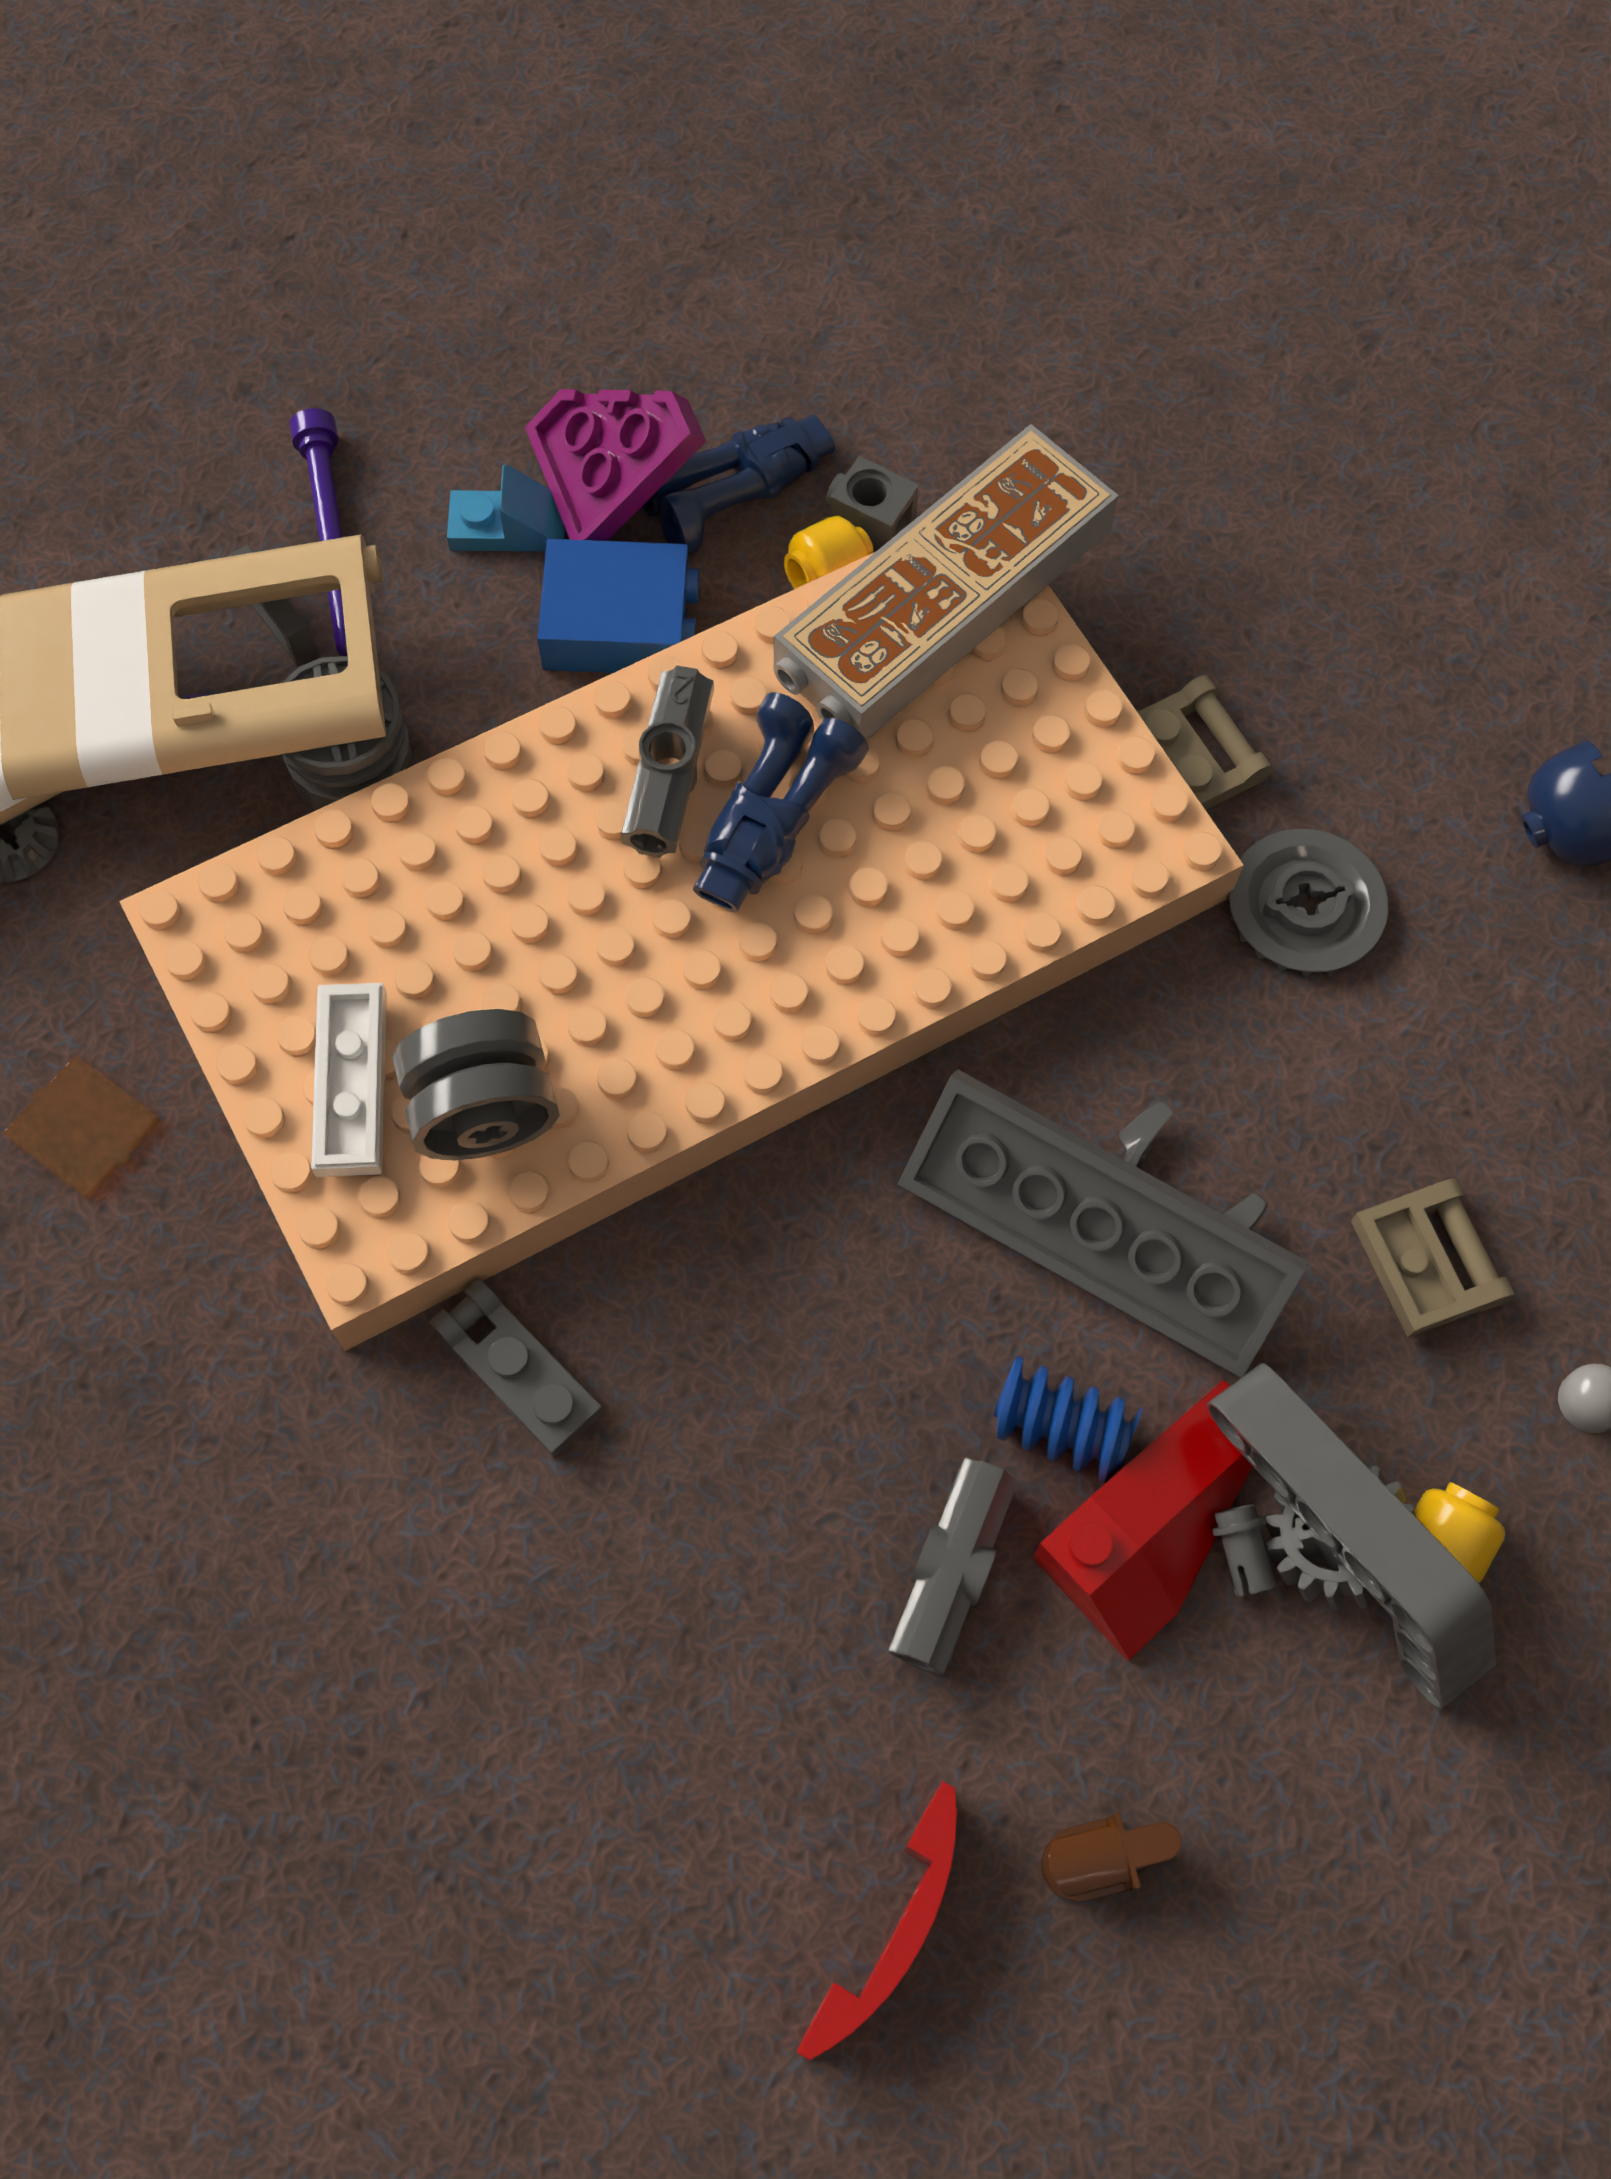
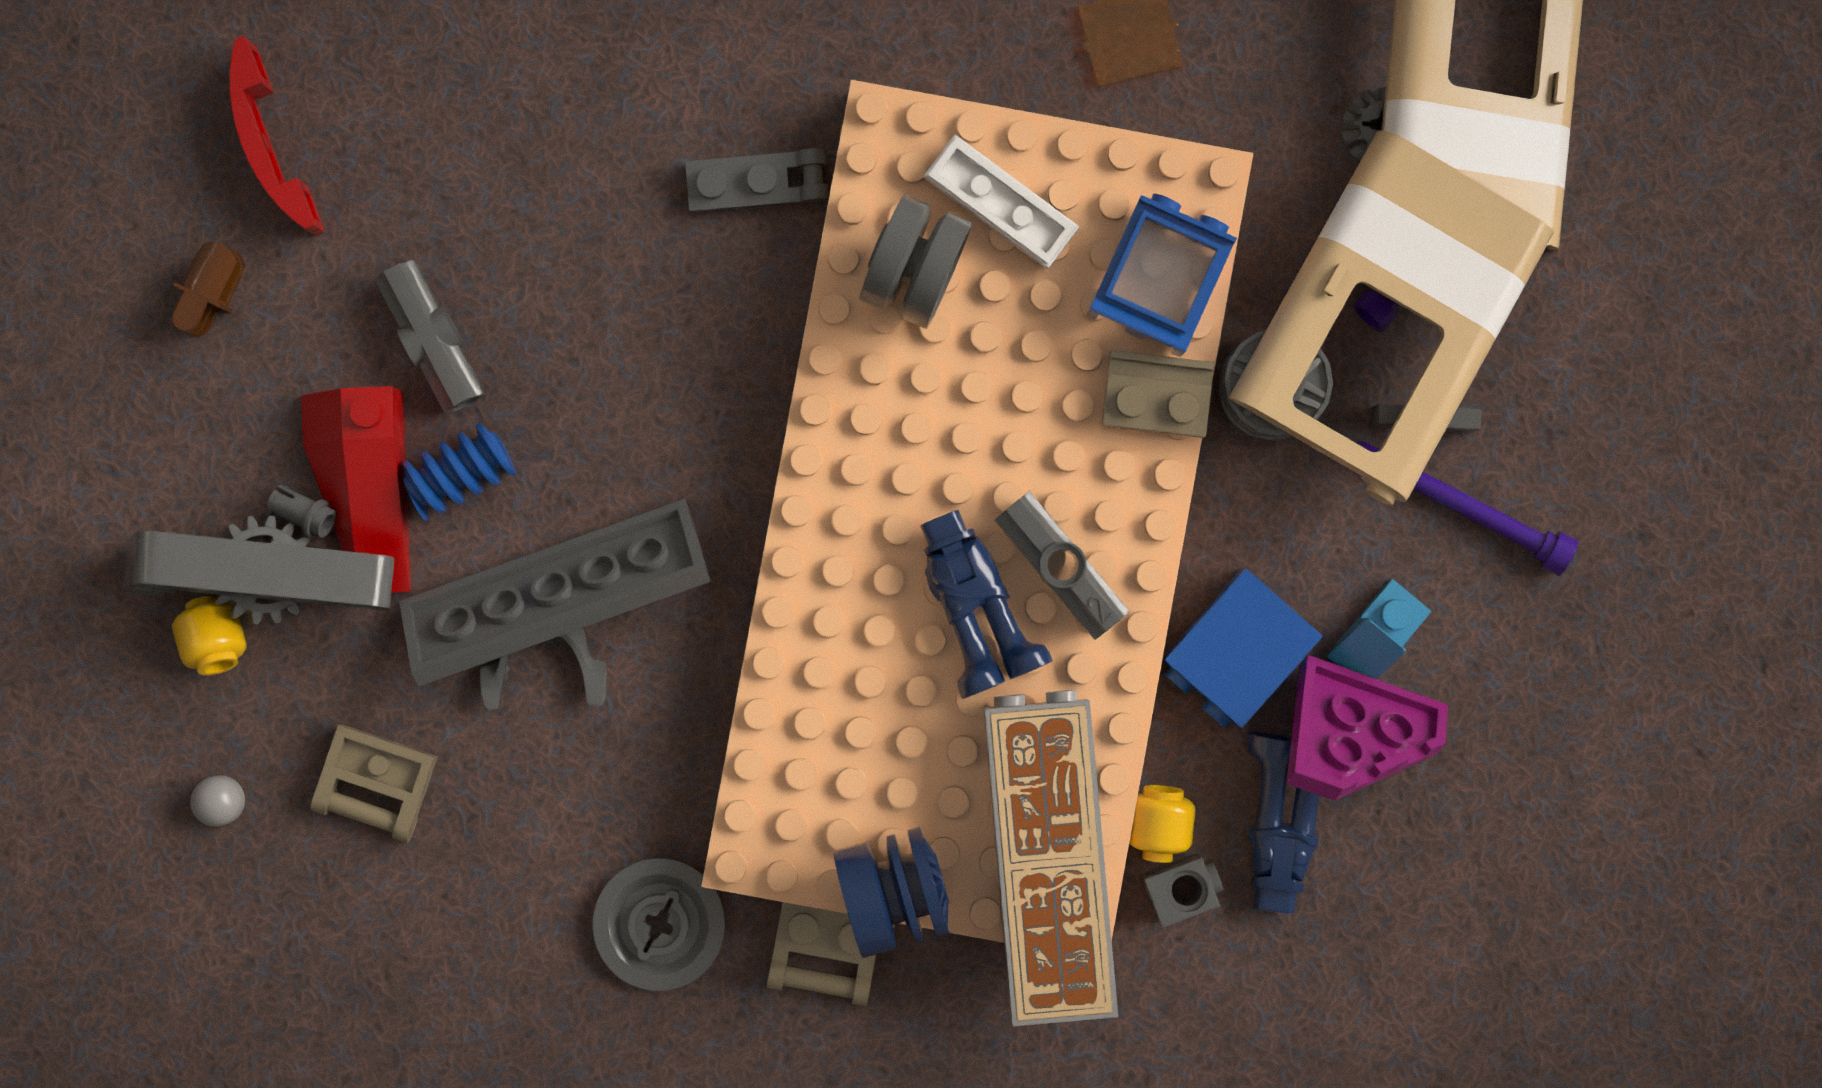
camera: 130 degrees right, 20 degrees up
none -> dark blue wheel [833,827,950,958]
none -> window [1087,193,1237,357]
none -> dark tan plate [1101,350,1215,438]

